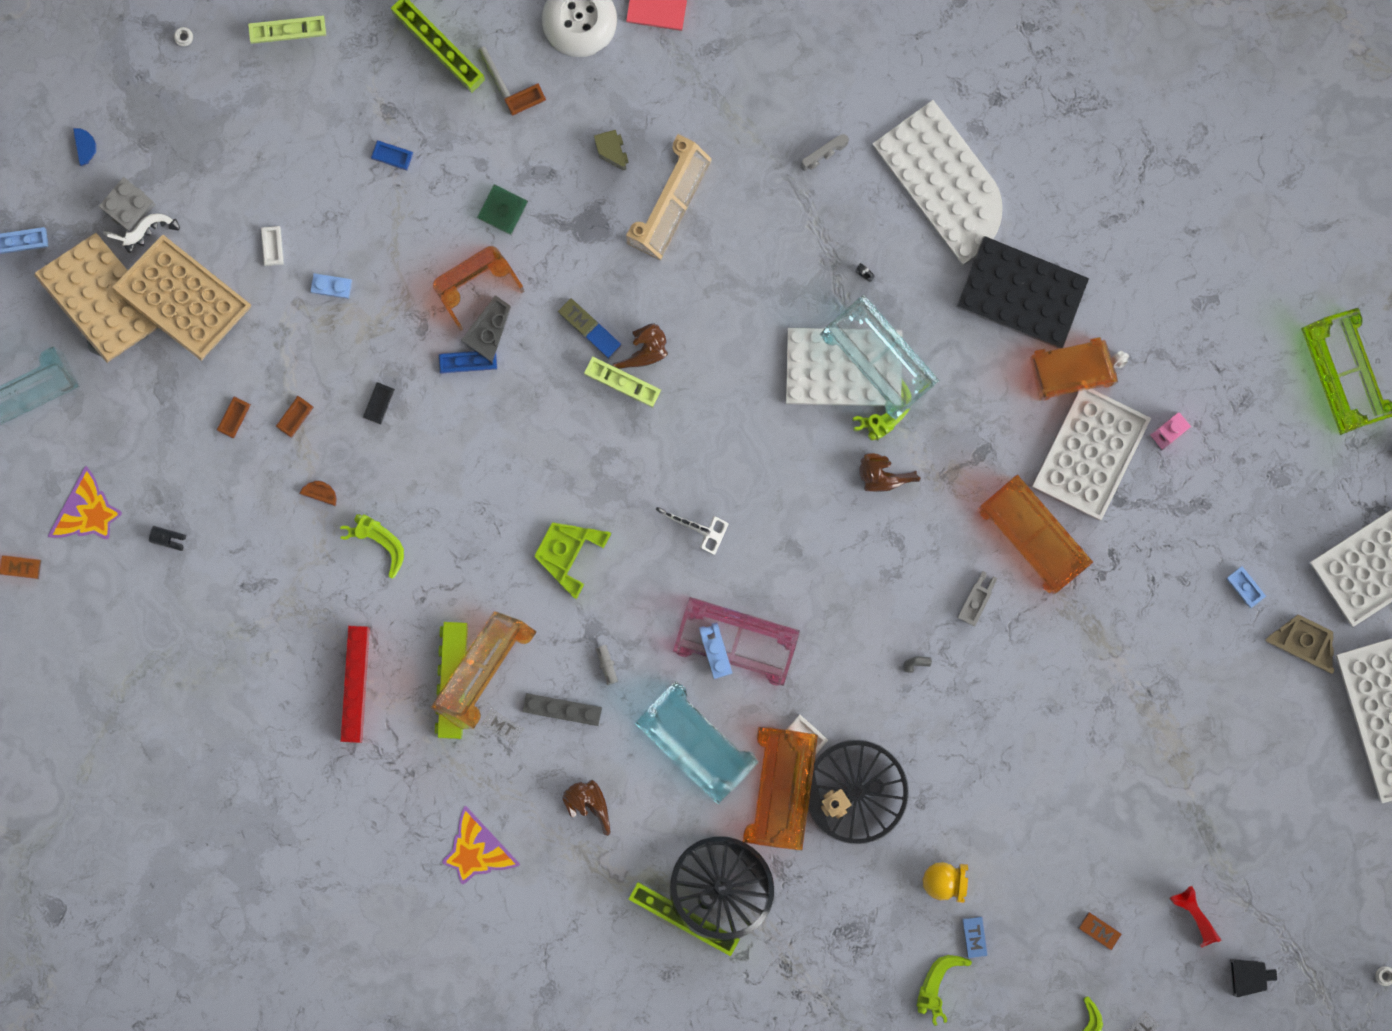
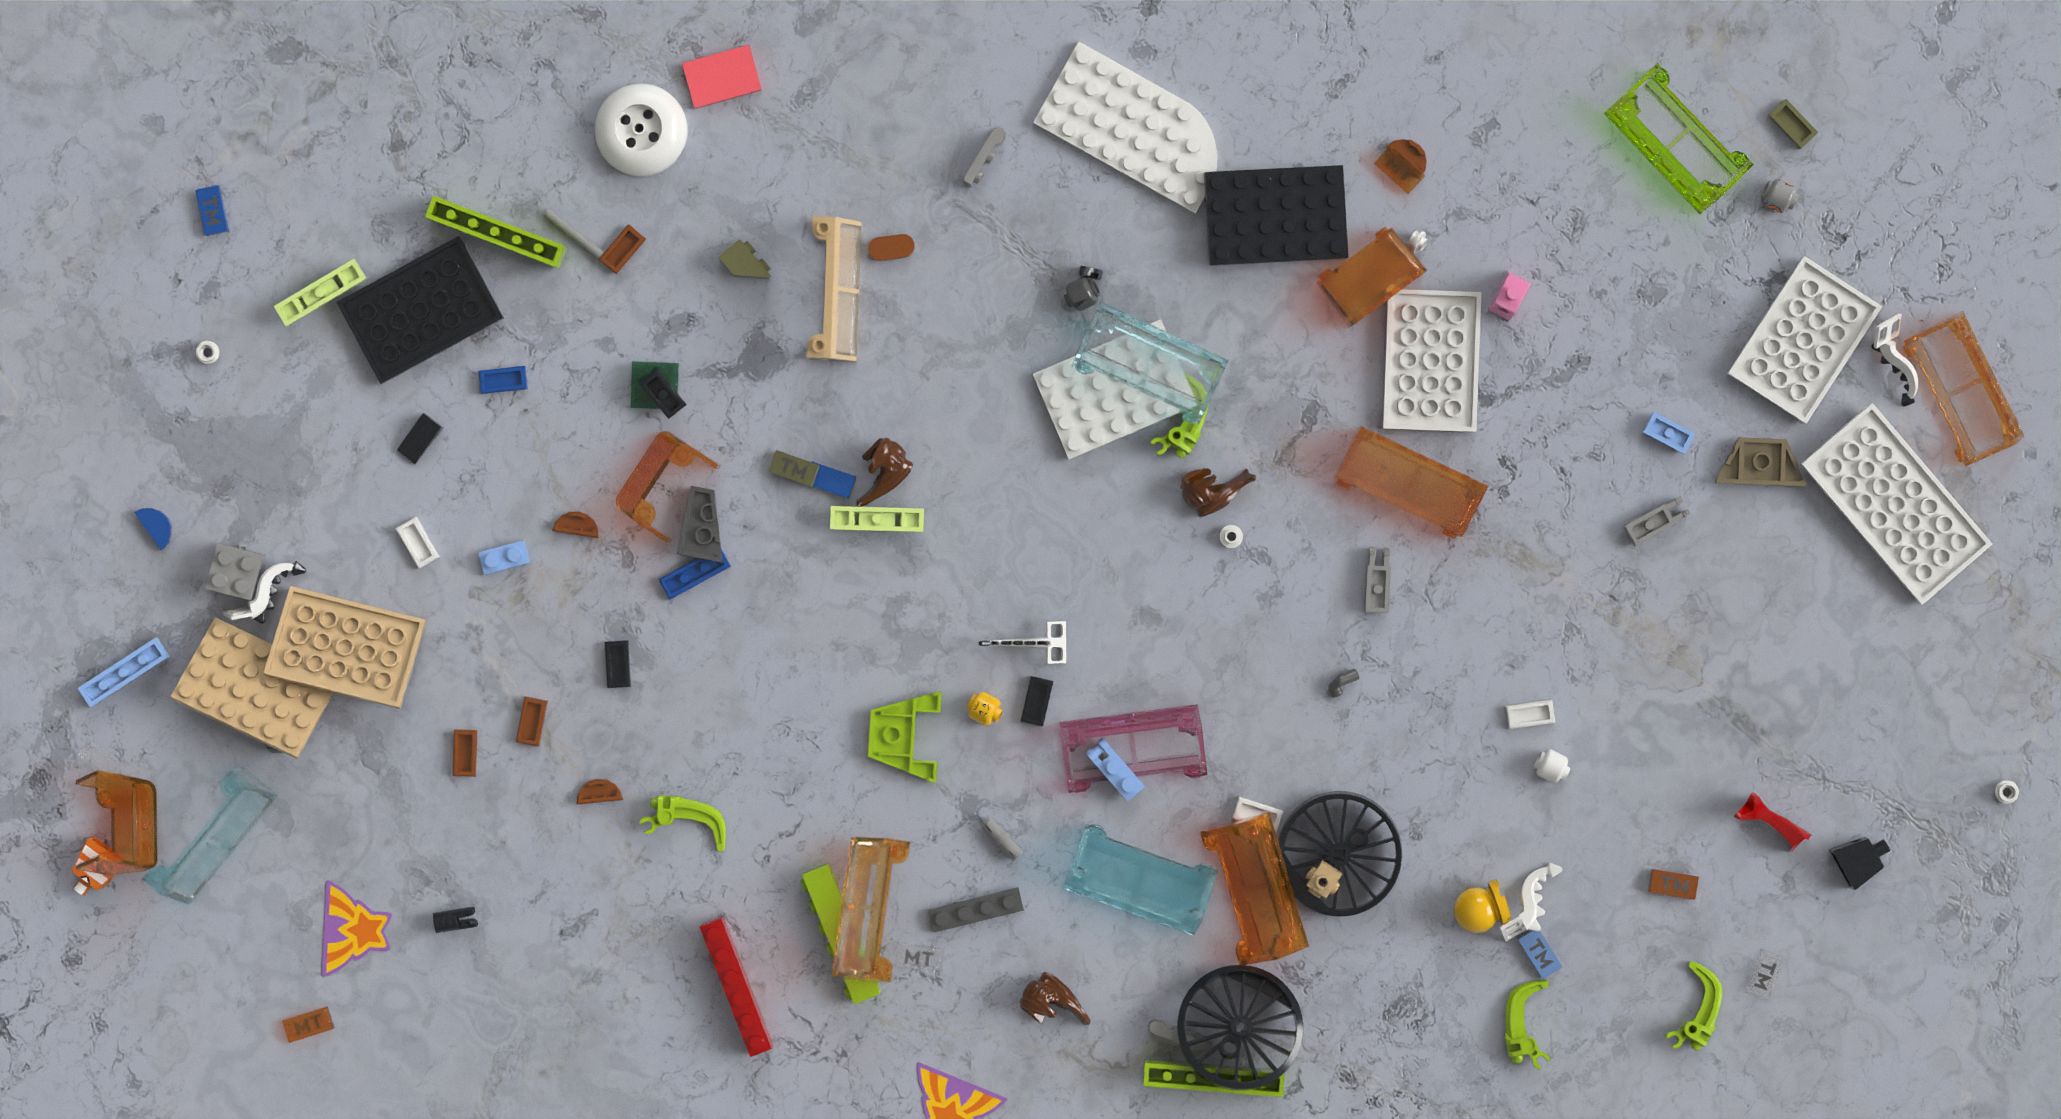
camera: 20 degrees left, 5 degrees up
none -> black plate [336,236,504,384]
none -> black slope [397,413,444,464]
none -> dark orange tile [552,512,599,538]
none -> black slope [638,367,687,419]
none -> dark orange tile [868,234,915,261]
none -> yellow head [967,692,1003,726]
none -> black tile [1021,676,1053,726]
none -> dark grey head [1064,277,1100,311]
none -> light grey hinge [1149,1019,1212,1052]
none -> white plate [1220,525,1243,548]
none -> clear orange tile [1374,145,1425,194]
none -> dark orange tile [1386,139,1427,178]
none -> white piece [1500,863,1563,942]
none -> white tile [1505,700,1555,729]
none -> white head [1534,749,1570,783]
none -> light grey hinge [1623,496,1690,546]

